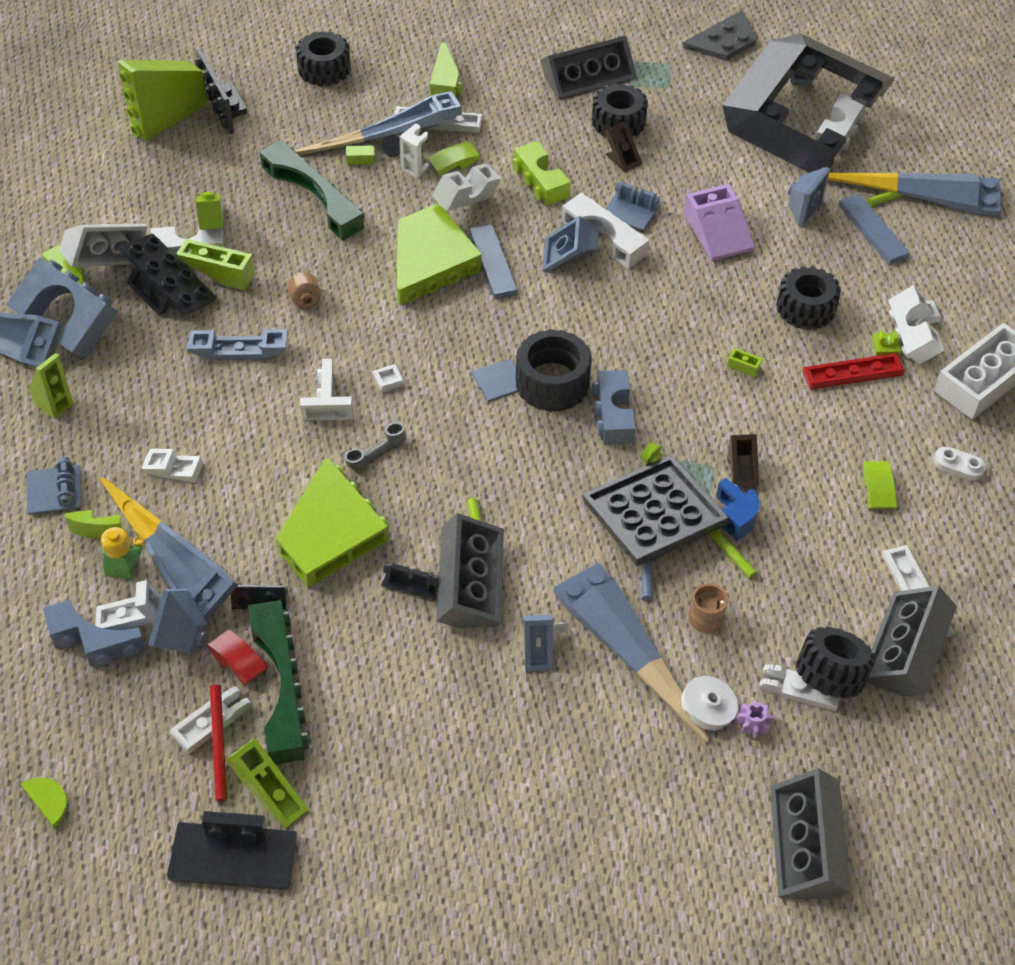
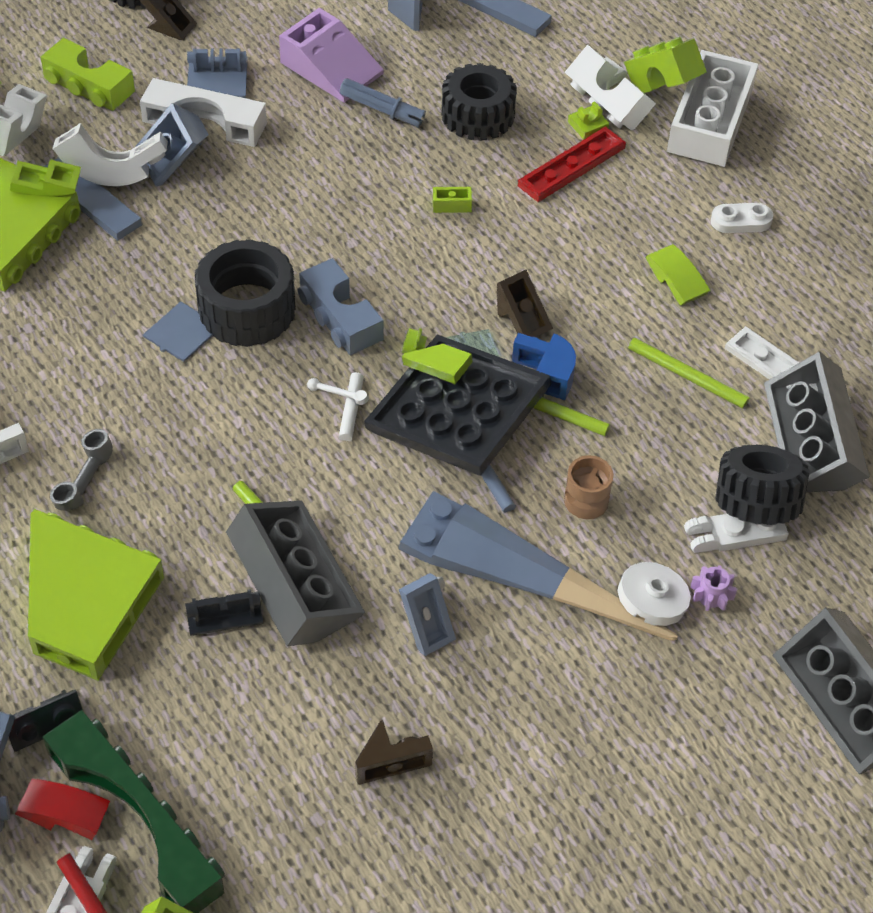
camera: 30 degrees left, 0 degrees up
white tile [372,364,405,393] -> none
none -> lime slope [10,159,81,196]
none -> white arch [53,123,168,186]
none -> white hinge [307,378,369,405]
none -> white piece [339,372,364,441]
none -> sand blue axle [340,78,426,128]
none -> dark brown slope [355,720,433,785]
none -> lime tile [402,344,473,384]
none -> lime arch [624,37,707,93]
none -> lime bar [628,337,750,409]

